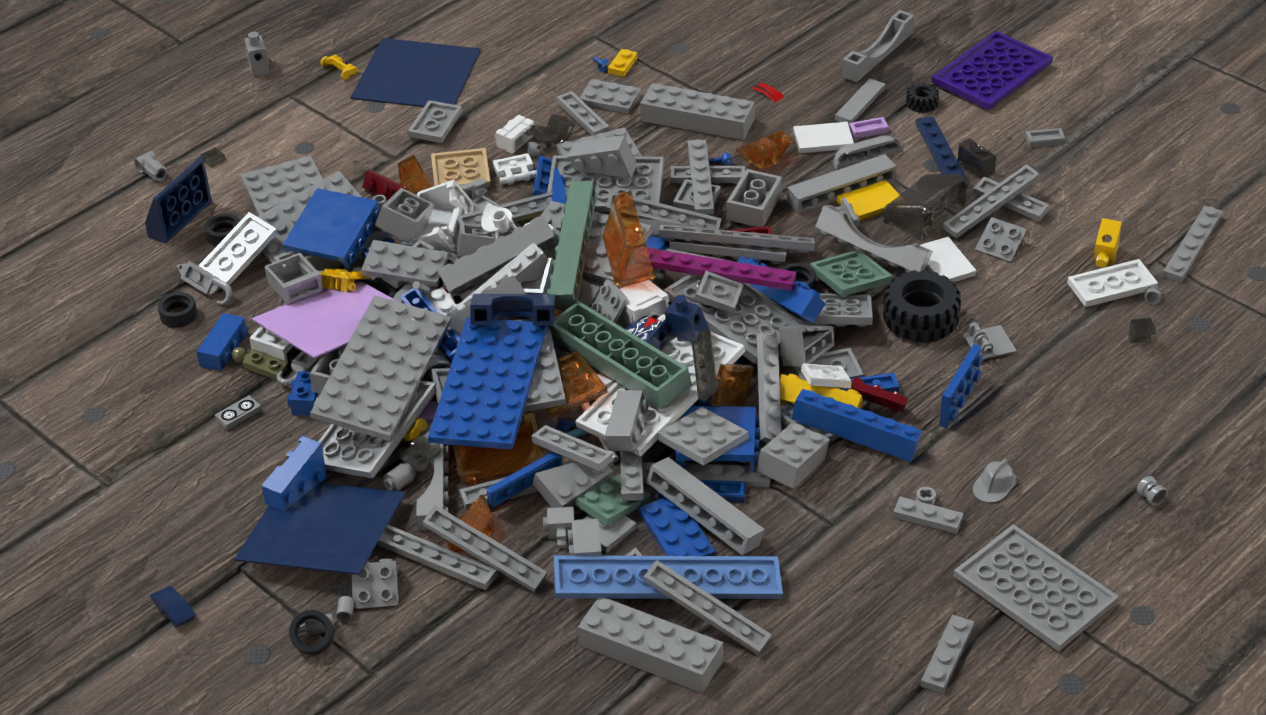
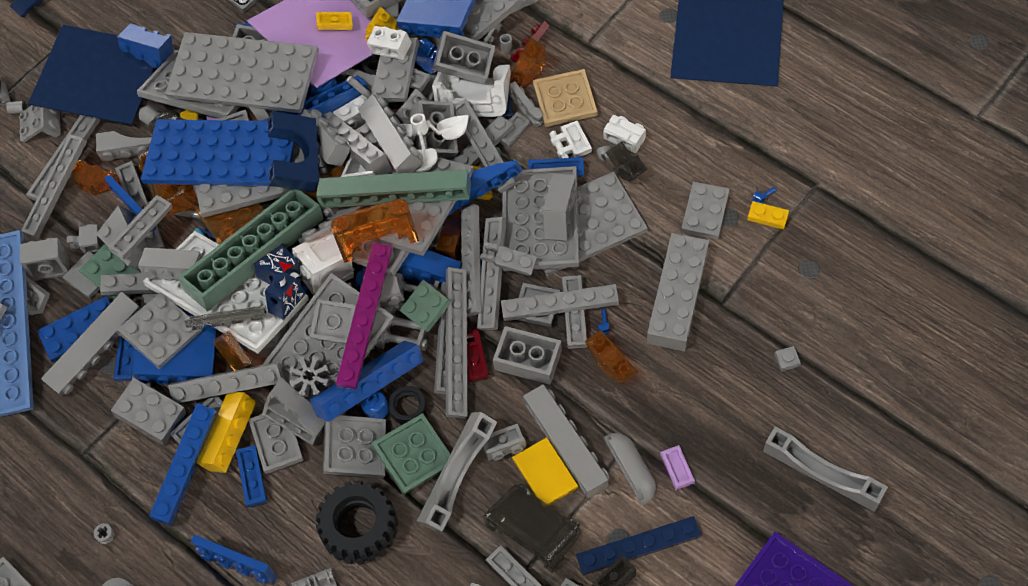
camera: 90 degrees right, 20 degrees up
light grey plate [408,100,462,143] -> none
light grey plate [557,91,609,136] -> none
red sticker [752,83,785,102] -> none
white tile [793,122,854,154] -> none
white tile [801,363,852,388] -> none
light grey tile [835,79,885,125] -> none
dark red plate [849,377,908,413] -> none
light grey plate [893,497,963,534] -> none
black tyre [906,82,939,113] -> none
white tile [920,237,976,282] -> none
none -> light grey gear [289,356,331,398]
none -> yellow plate [315,12,353,30]
none -> white brick [367,26,412,60]
none -> sand green plate [400,280,451,333]
none -> light grey hinge [480,242,536,276]
none -> light grey plate [774,346,801,372]

